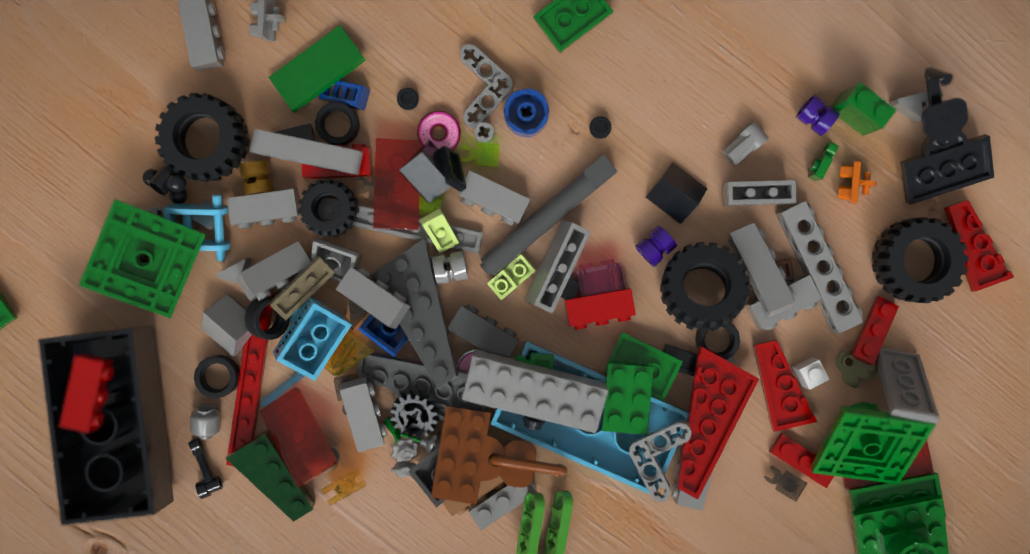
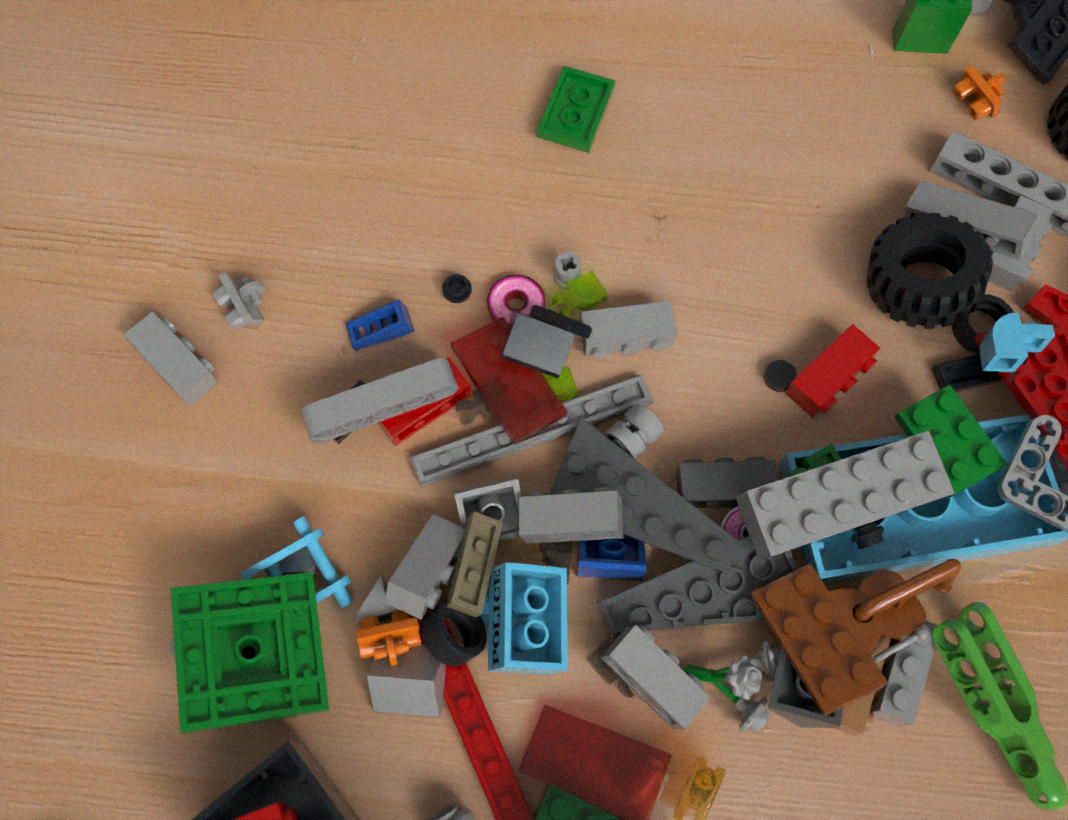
camera: 35 degrees left, 20 degrees down
black piece [142,165,188,204] -> none
black tyre [155,93,249,182] -> none
black tyre [194,355,240,398] -> none
light grey brick [227,189,302,229] -> none
pearl gold wheel [239,160,274,196] -> none
medium azure piece [258,372,305,409] -> none
green tile [268,25,366,113] -> none
black tyre [298,179,359,237] -> none
black tyre [315,102,360,146] -> none
clear yellow wing [324,330,374,377] -> none
black gear [390,390,440,439] -> none
yellowish green slope [420,209,459,253] -> none
light grey beam [459,44,513,129] -> none
dark grey brick [480,155,618,276] -> none
yellowish green slope [487,253,537,300] -> none
blue brick [504,89,549,138] -> none
light grey brick [525,220,591,313] -> none
clear pink brick [575,259,625,297] -> none
black plate [589,116,612,139] -> none
green plate [603,332,683,402] -> none
dark purple wheel [635,225,677,267] -> none
black slope [645,162,707,224] -> none
light grey piece [722,122,769,166] -> none
light grey brick [722,180,796,206] -> none
dark purple wheel [796,94,840,136] -> none
green plate [808,142,839,181] -> none
none -> orange hips [355,610,421,666]
none -> light grey hinge [871,626,929,665]
none -> medium azure brick [980,313,1055,372]

